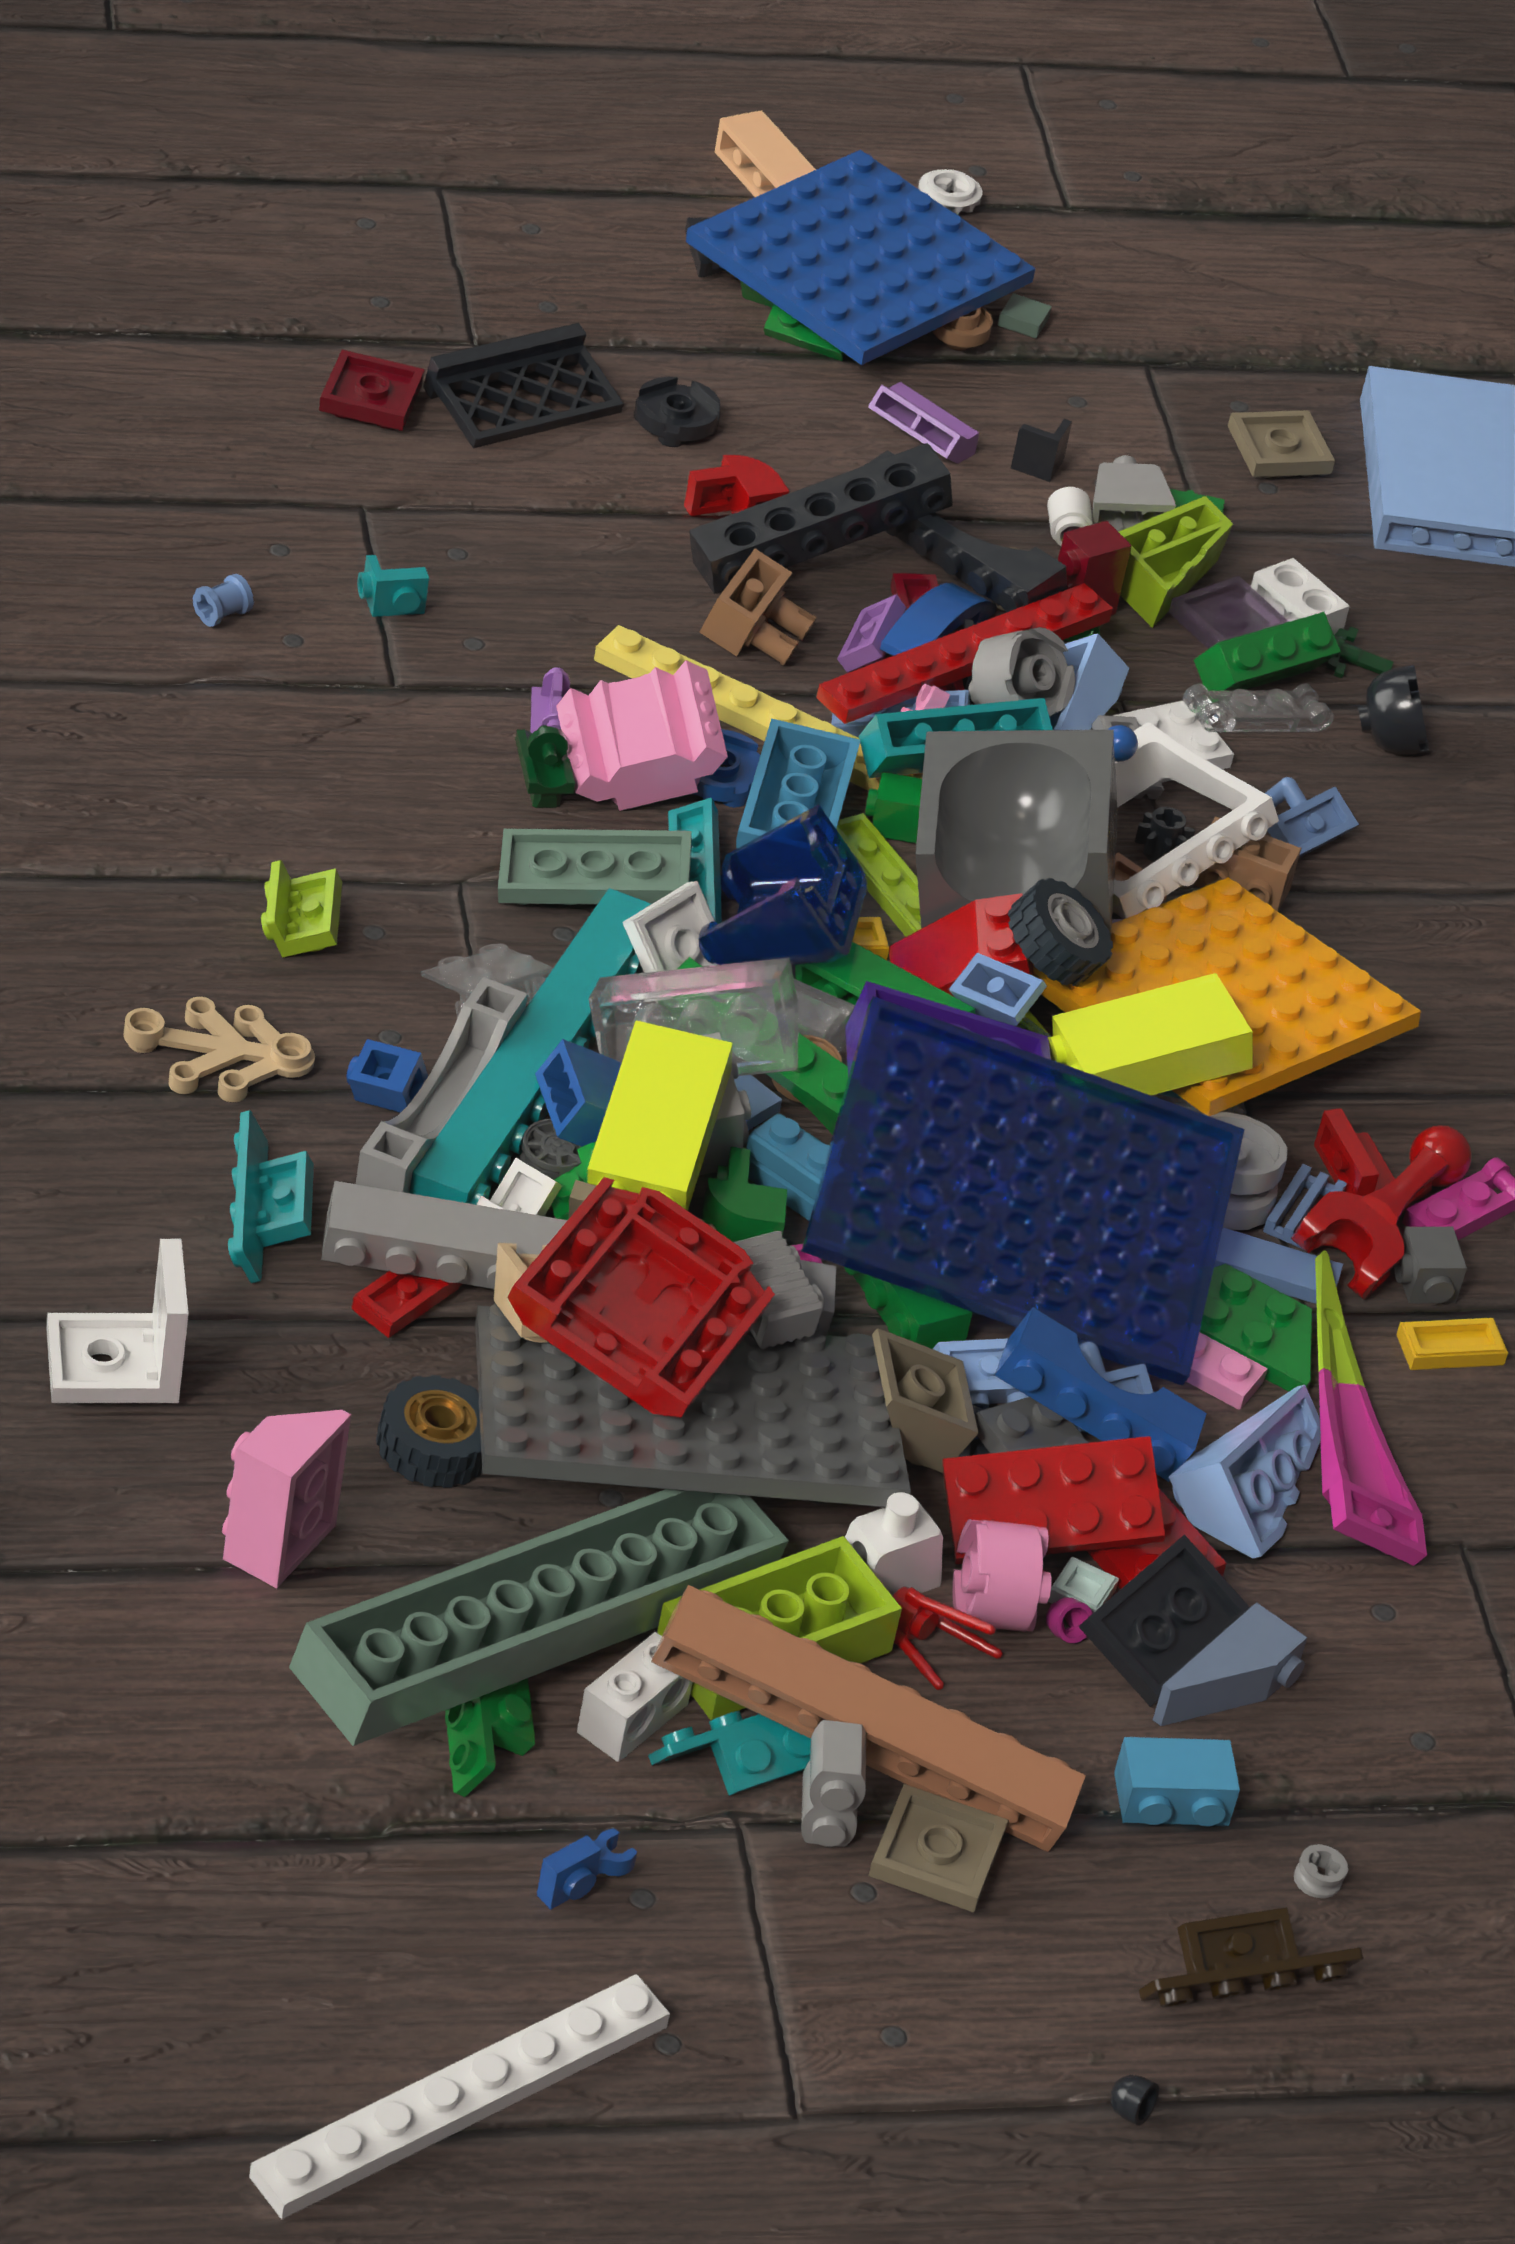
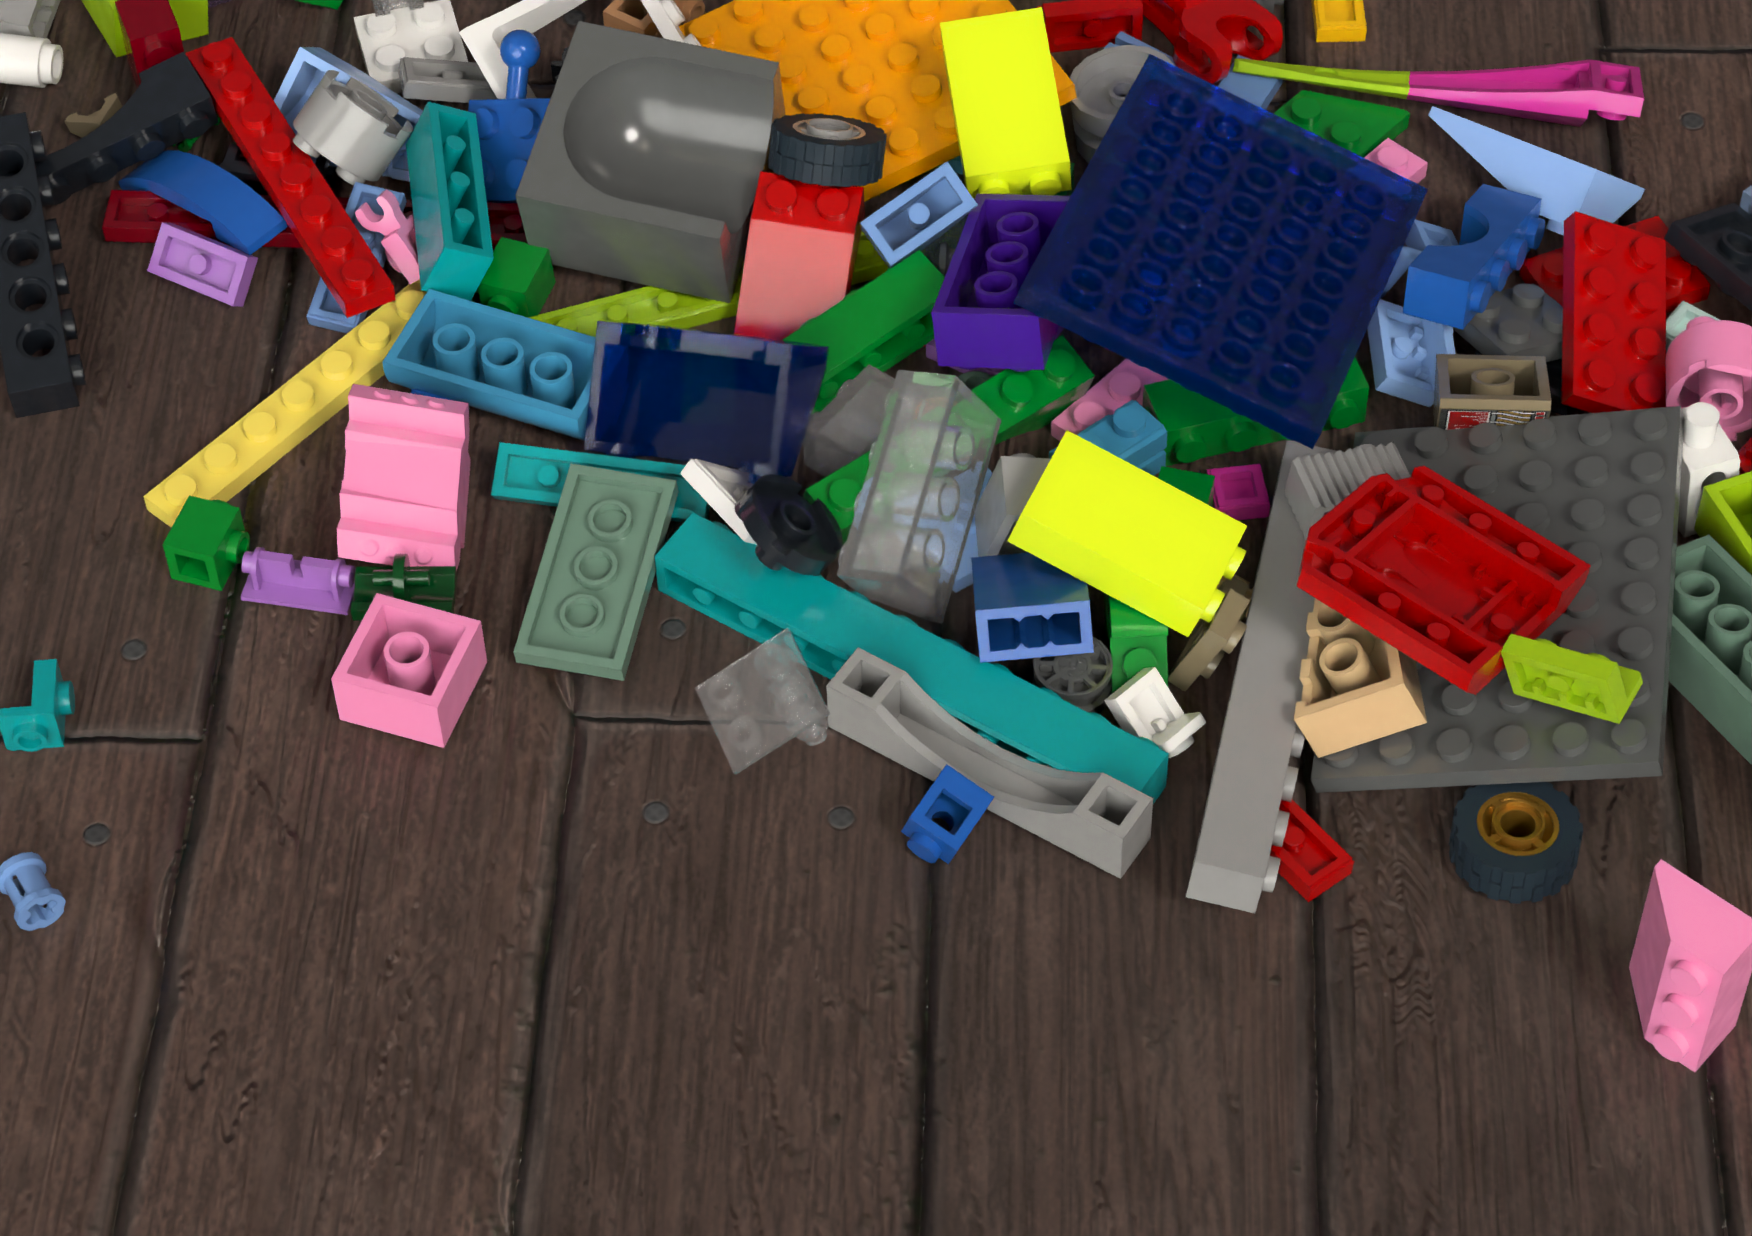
camera: 70 degrees left, 10 degrees up
white bracket [46,1239,188,1403] -> none
tan plant [124,997,315,1102] -> none
teal bracket [228,1110,314,1284] -> none
lime bracket [261,860,342,958] -> none
medium nougat brick [699,549,817,666] -> none
none -> green brick [162,495,250,591]
none -> bright pink brick [331,593,487,748]
none -> black plate [734,474,843,576]
none -> lime bracket [1501,634,1643,724]

